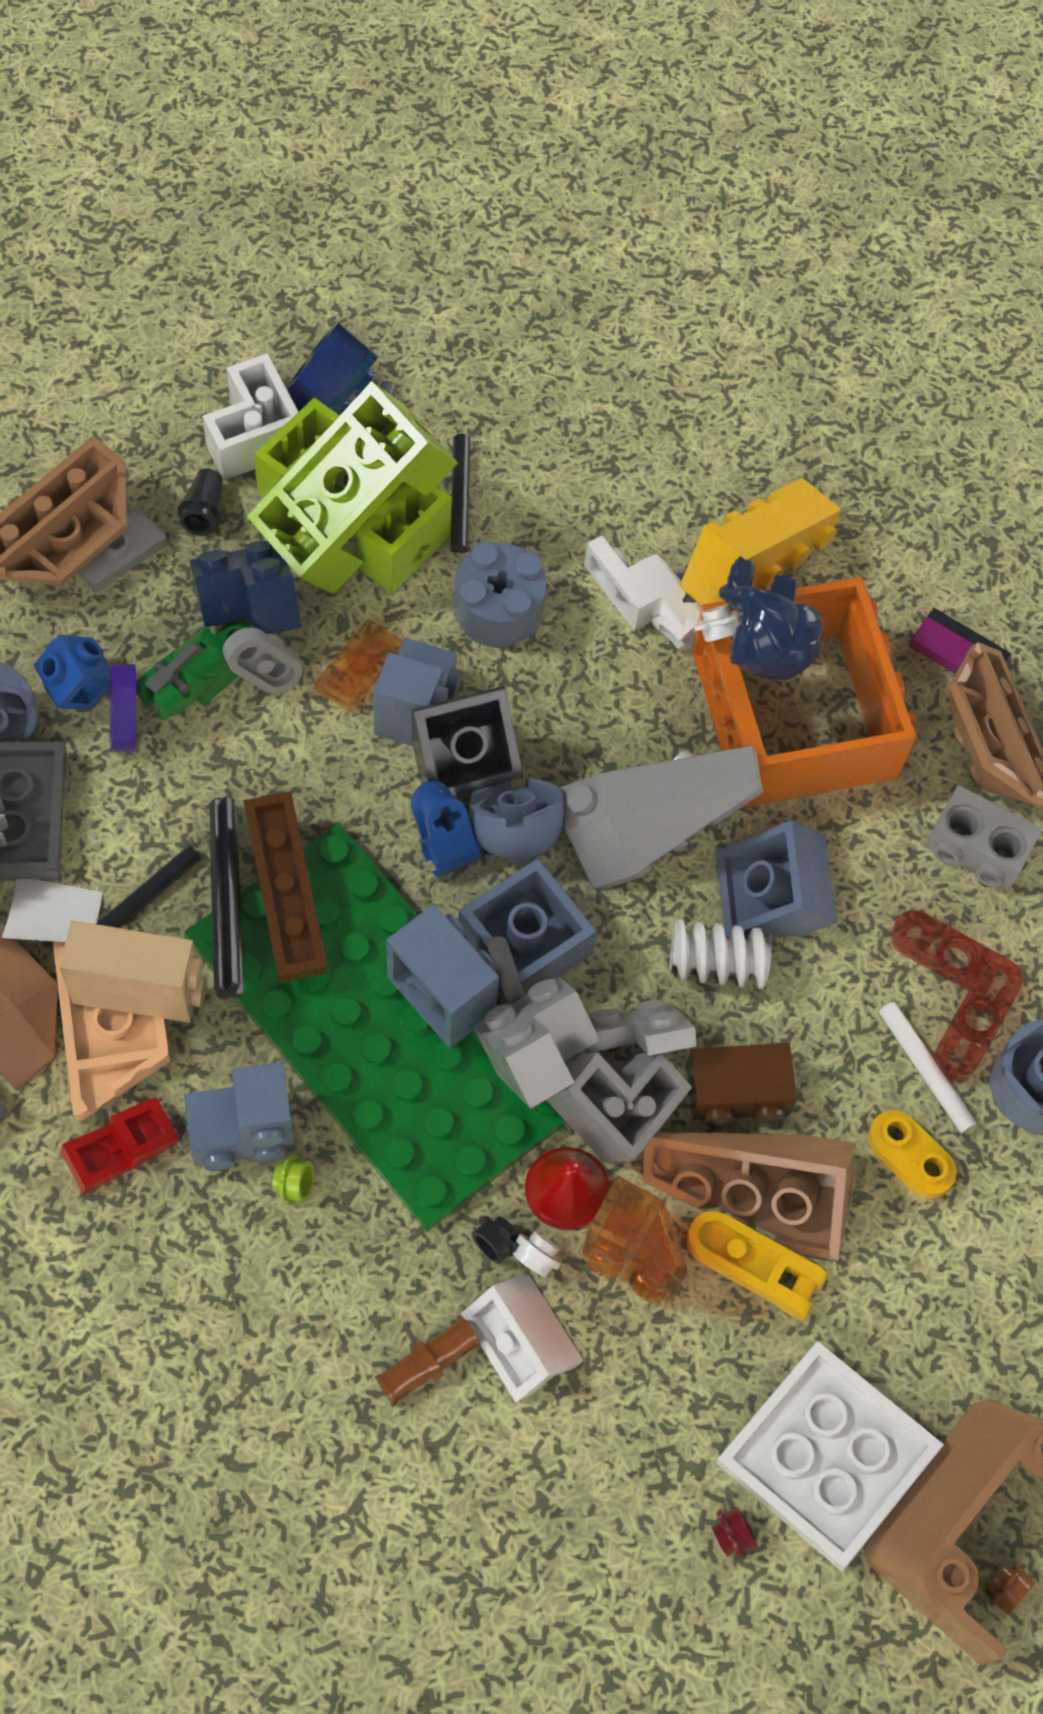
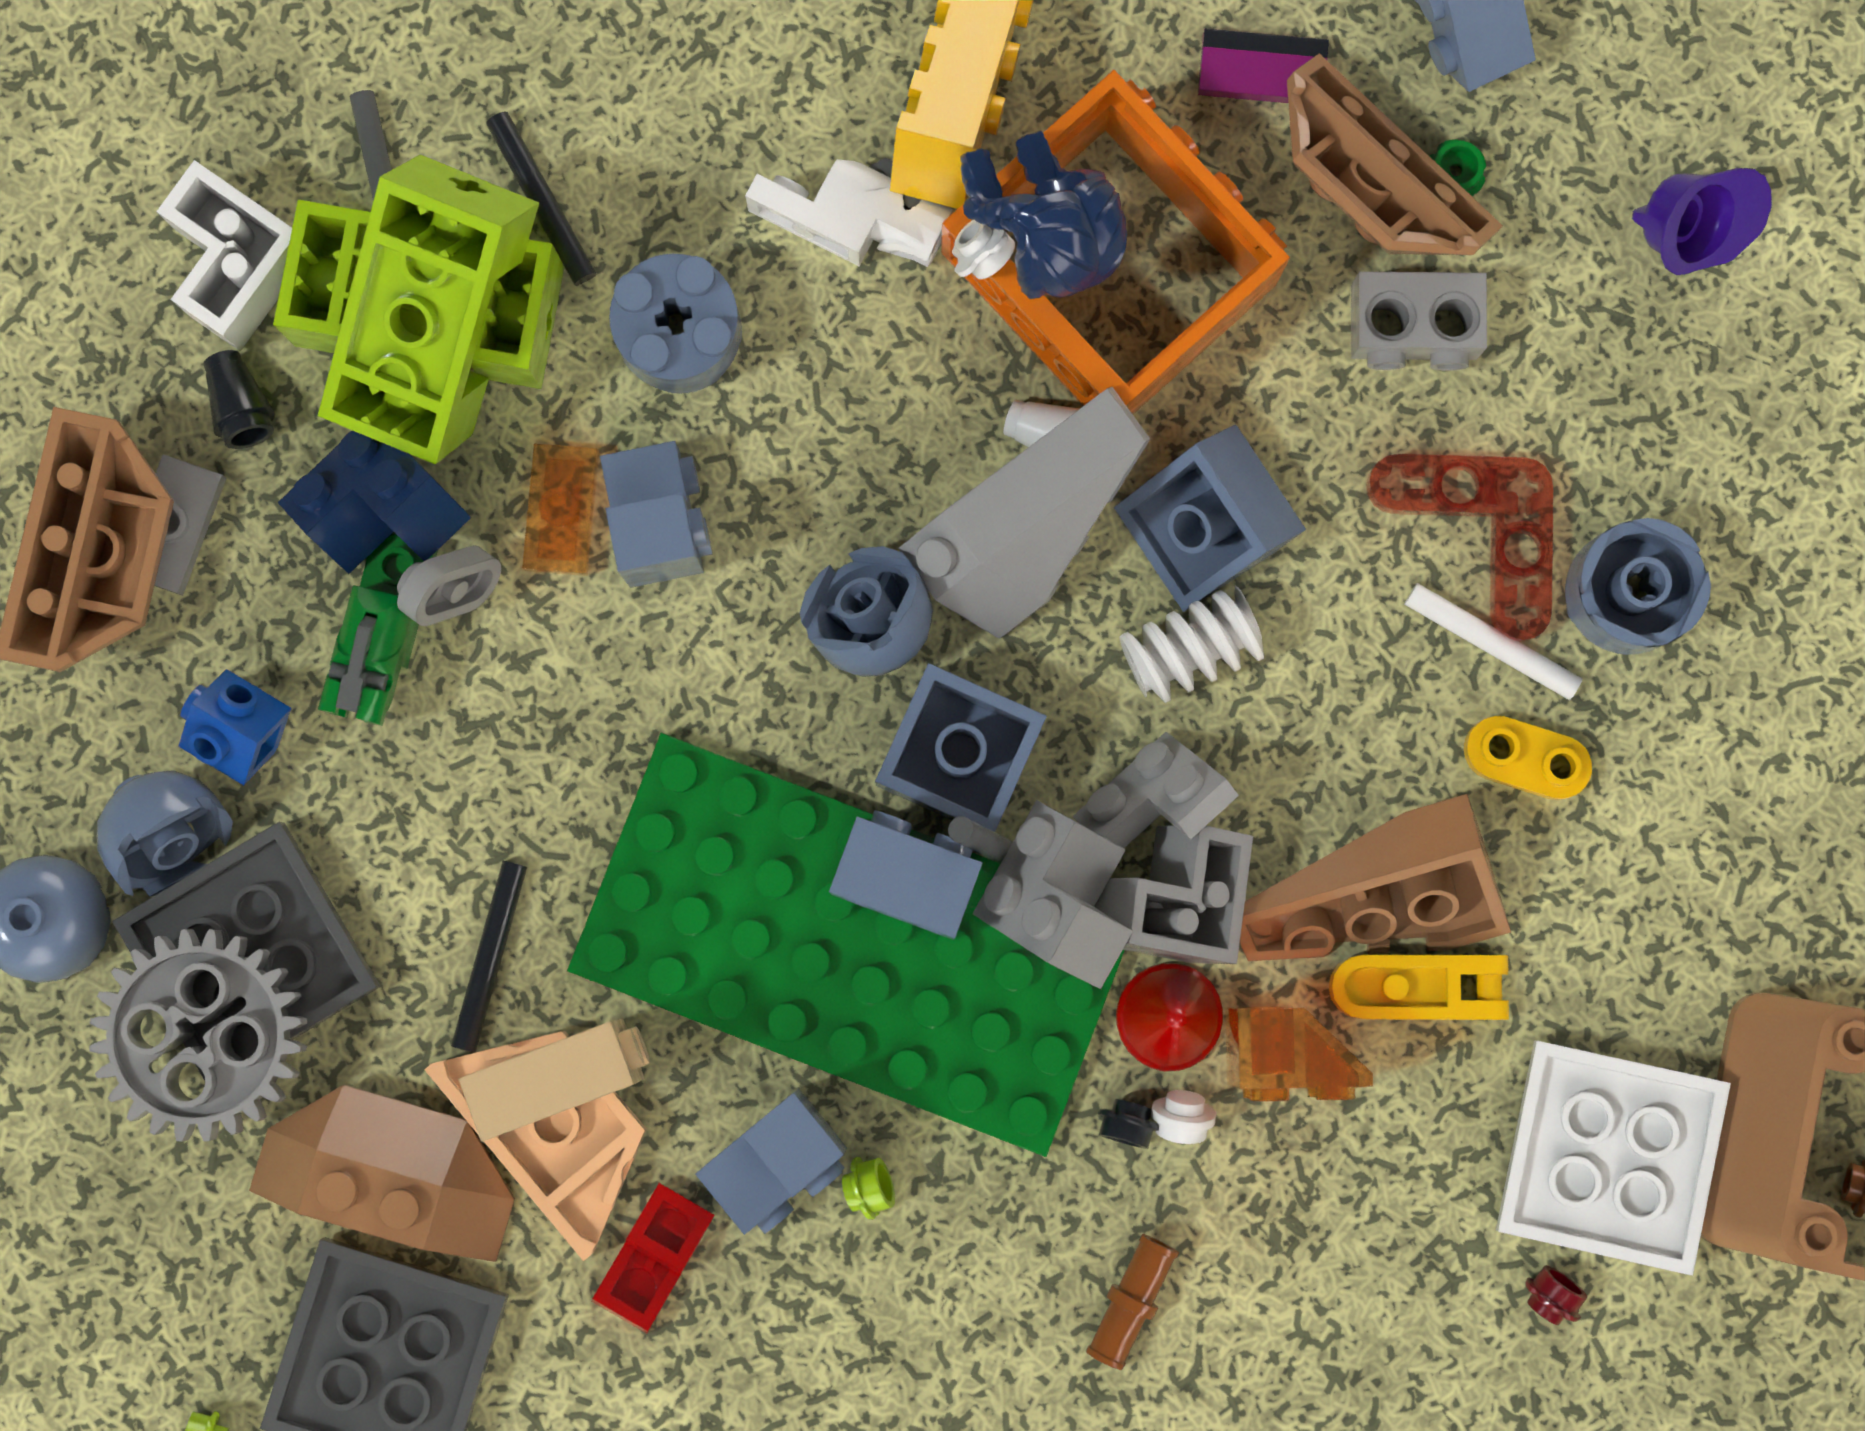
camera: 25 degrees left, 20 degrees up
white sticker [2,879,103,942] -> none
dark purple beam [110,664,136,752] -> none
black axle [209,796,243,1000] -> none
reddish brown plate [243,791,328,983] -> none
clear blue brick [286,322,378,416] -> none
blue piece [411,781,482,879] -> none
black slope [412,686,523,796] -> none
white panel [461,1275,583,1402] -> none
reddish brown brick [686,1043,797,1126] -> none

